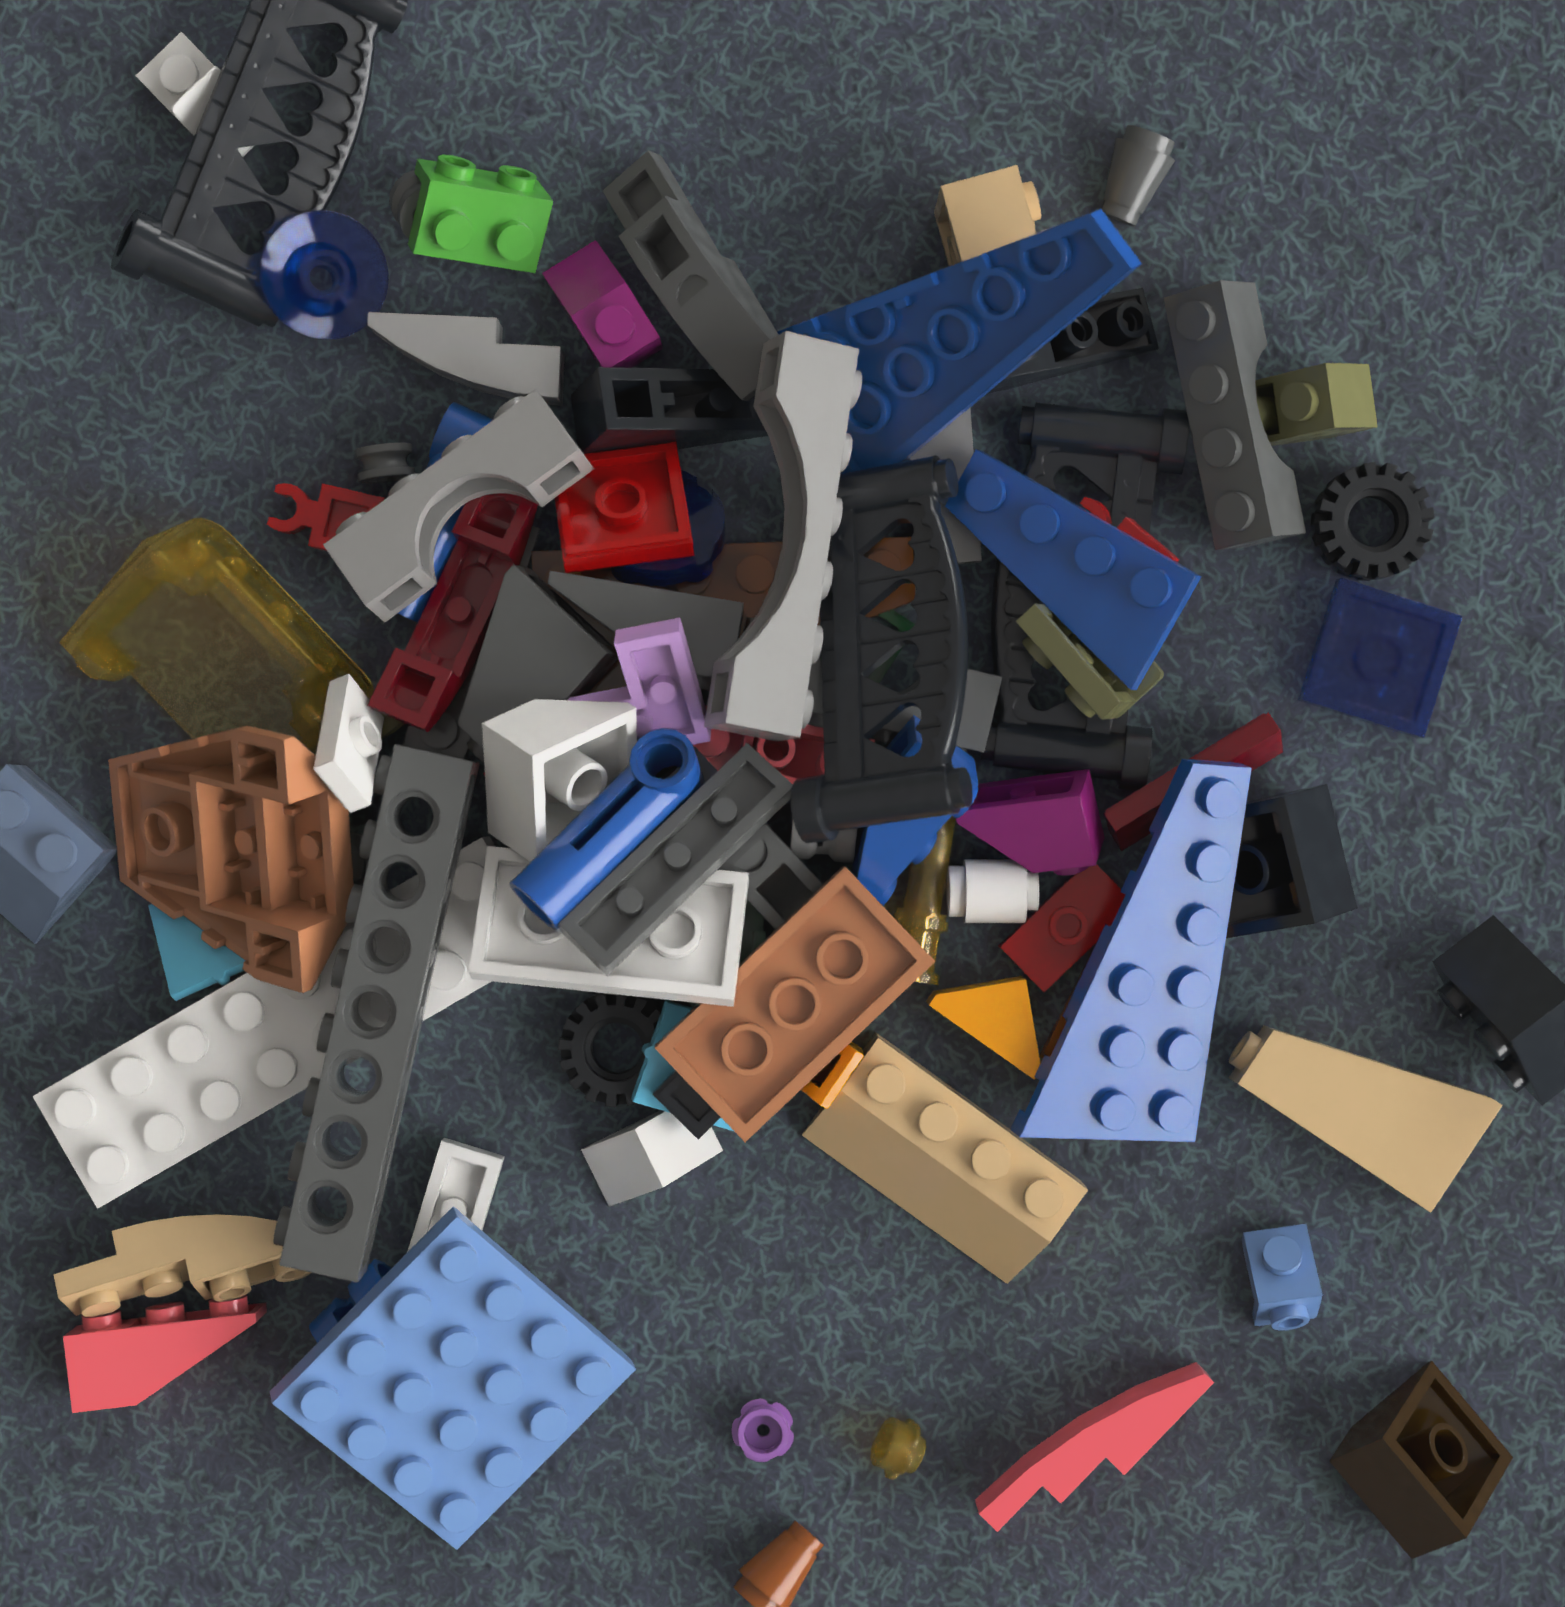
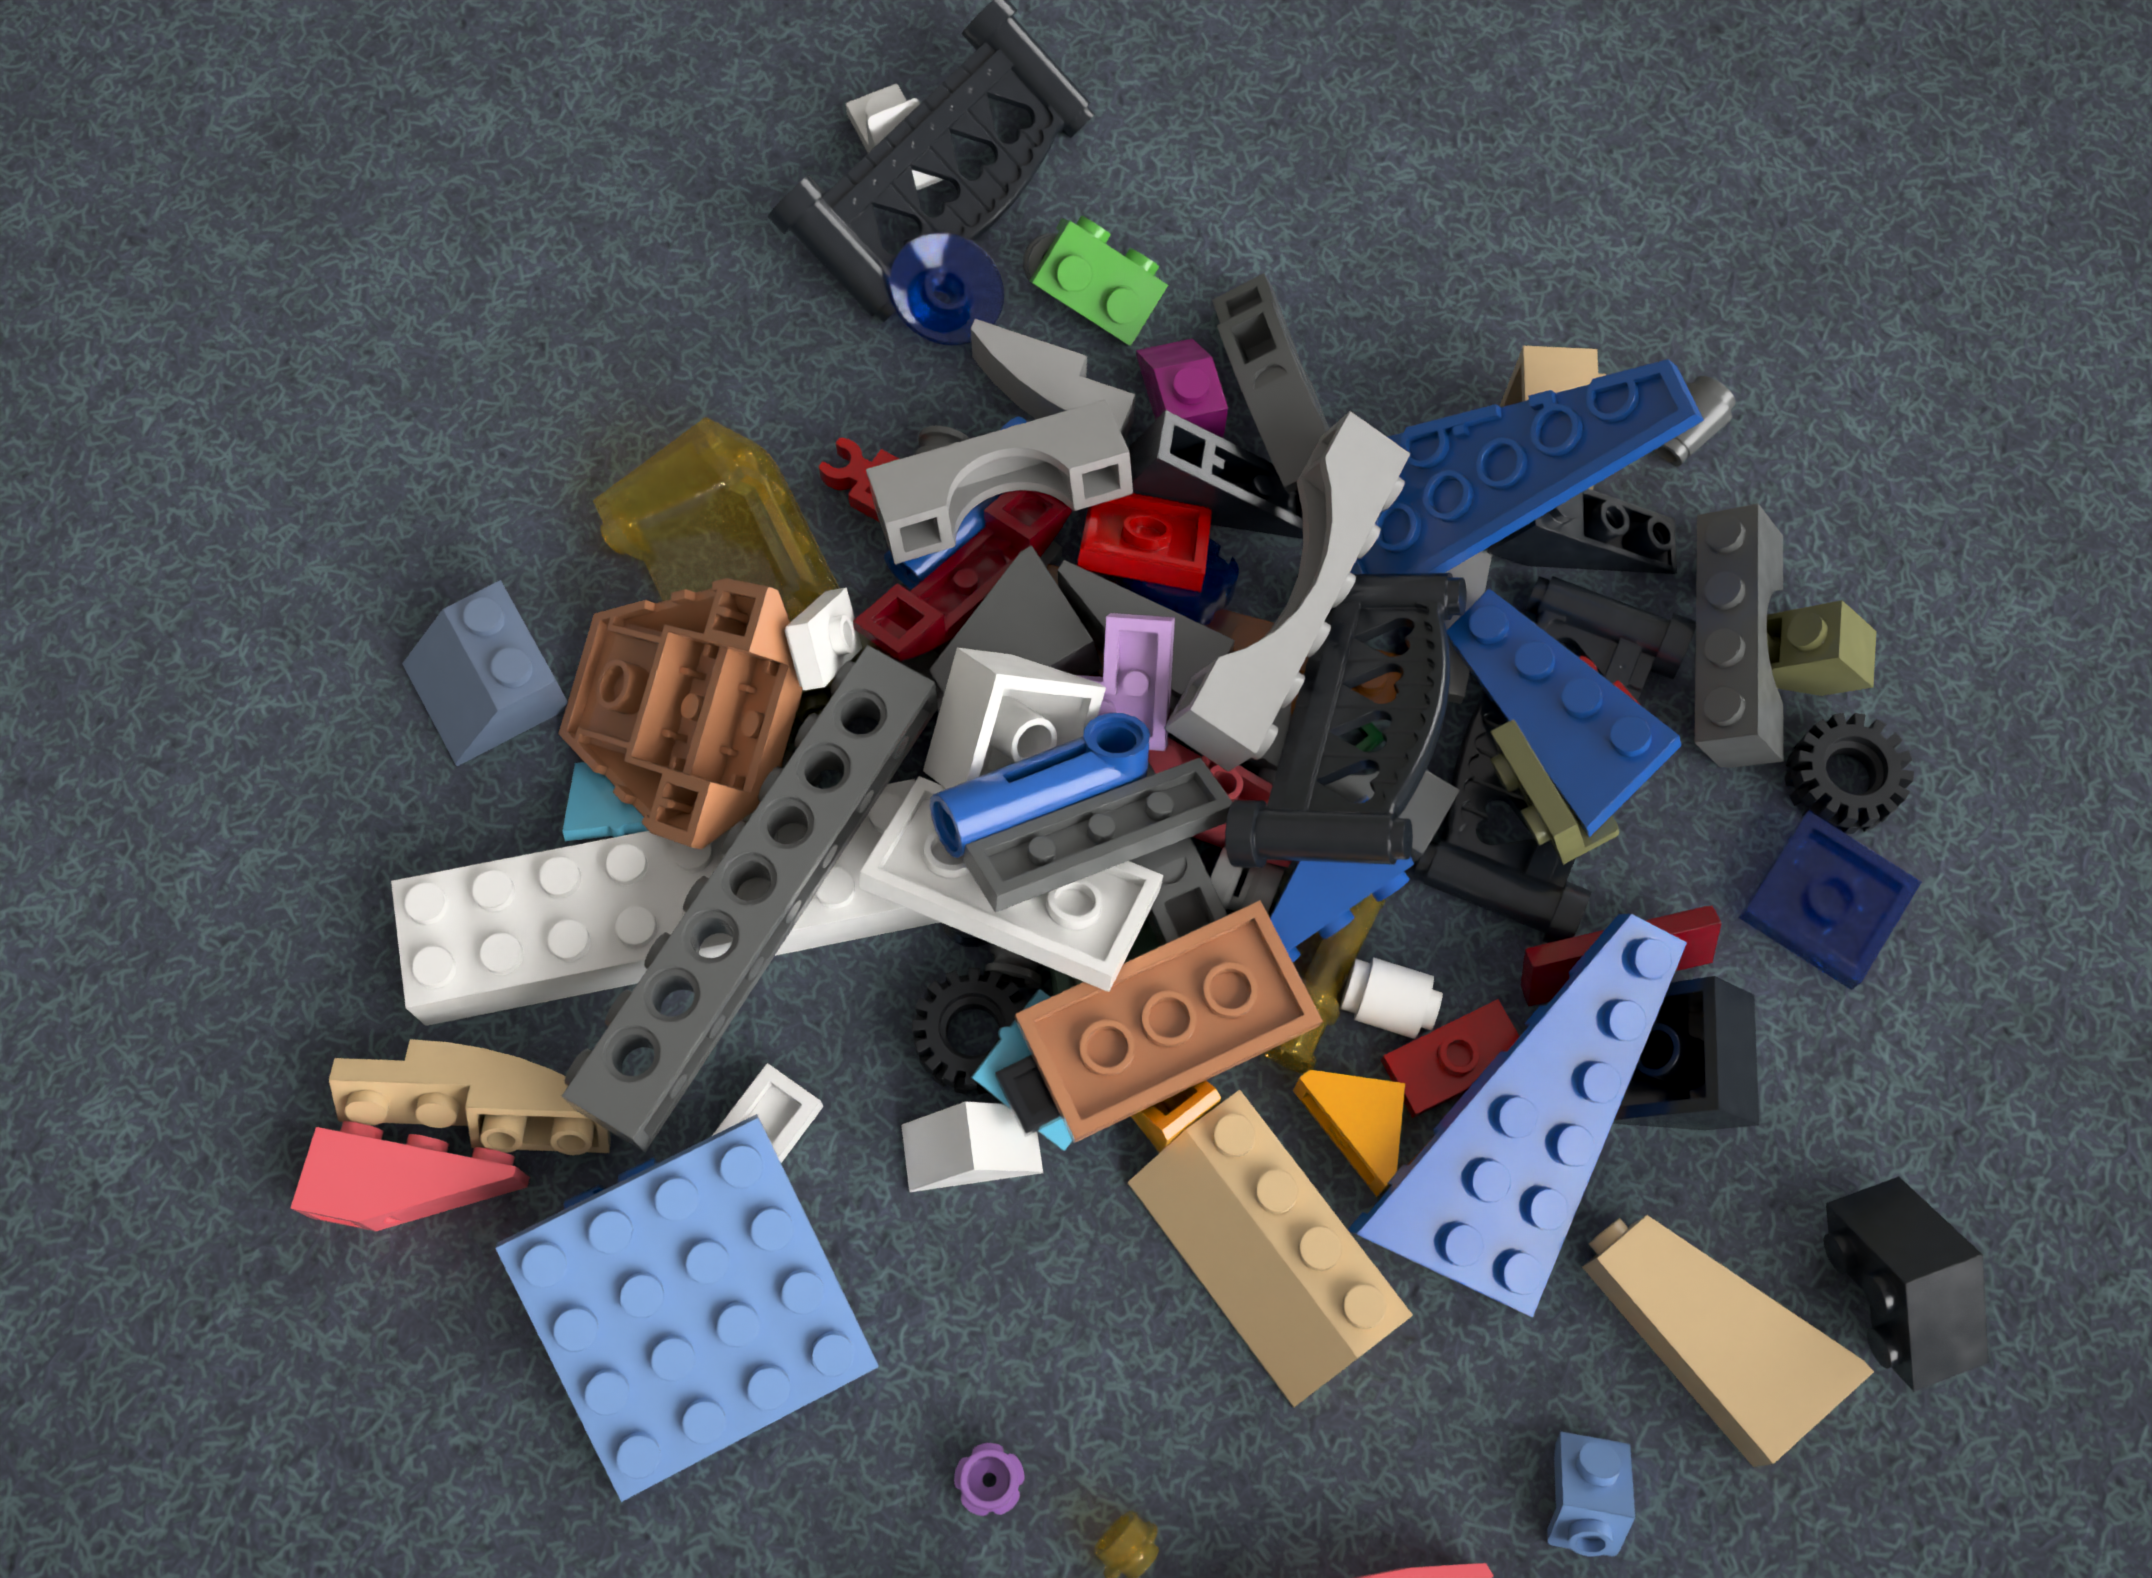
camera: 20 degrees right, 20 degrees down
magenta slope [956,769,1105,876] -> none

